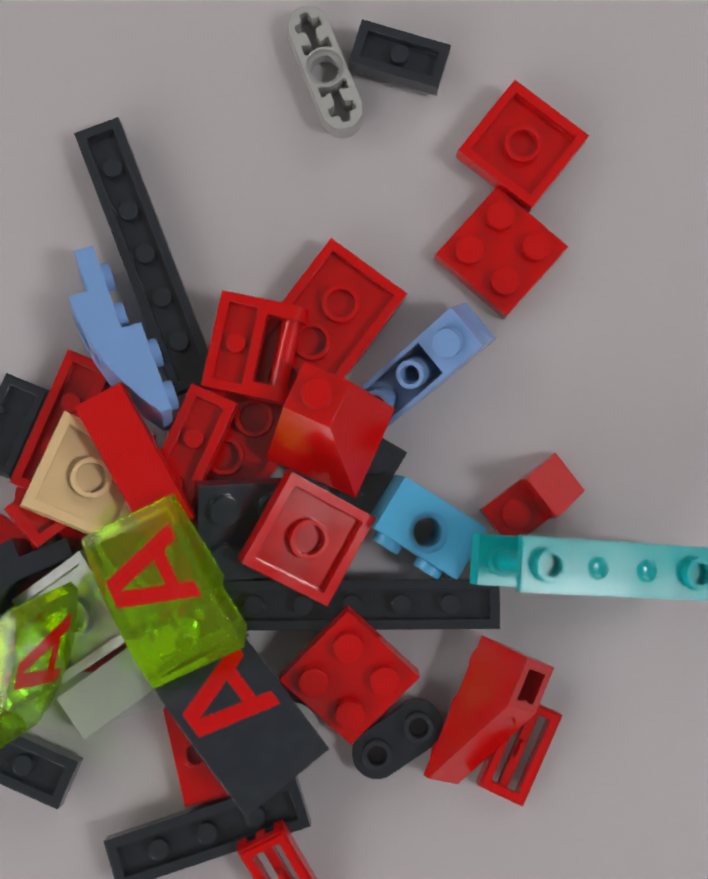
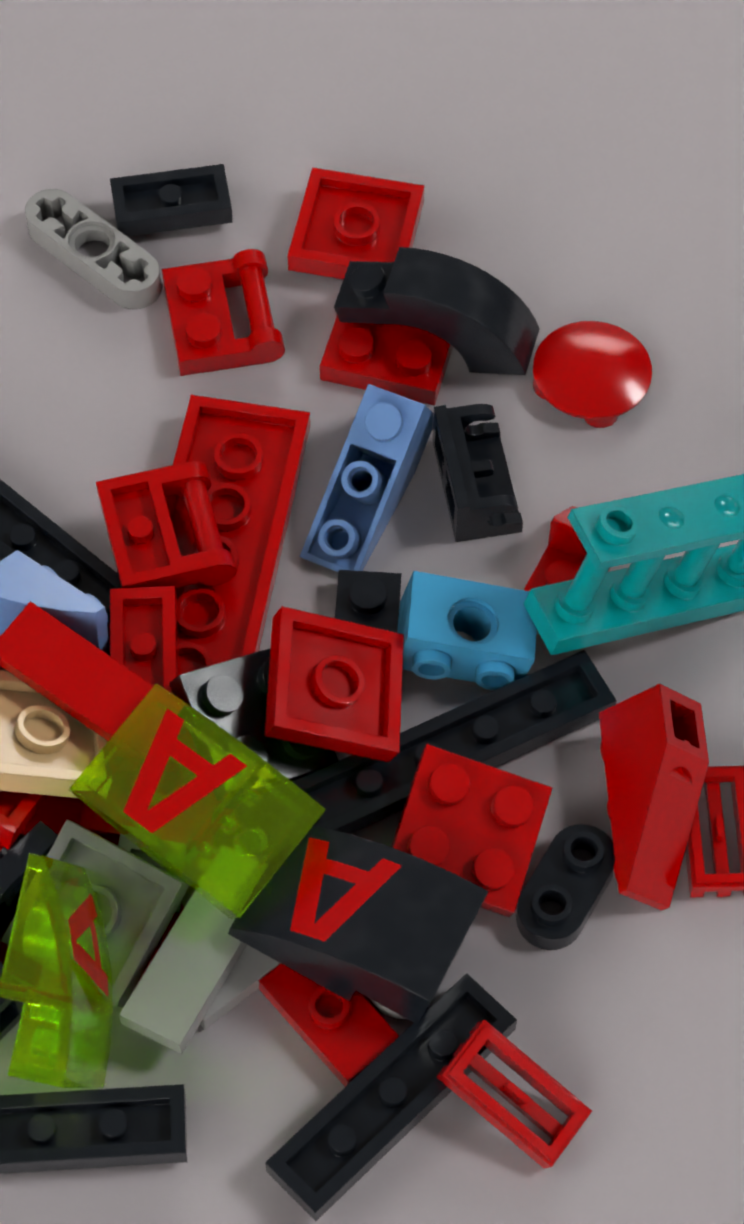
camera: 25 degrees left, 25 degrees down
red slope [266,361,395,498] -> none
none -> red plate [162,249,285,376]
none -> black arch [334,247,540,375]
none -> black hinge [432,404,523,542]
none -> red dish [533,321,652,428]

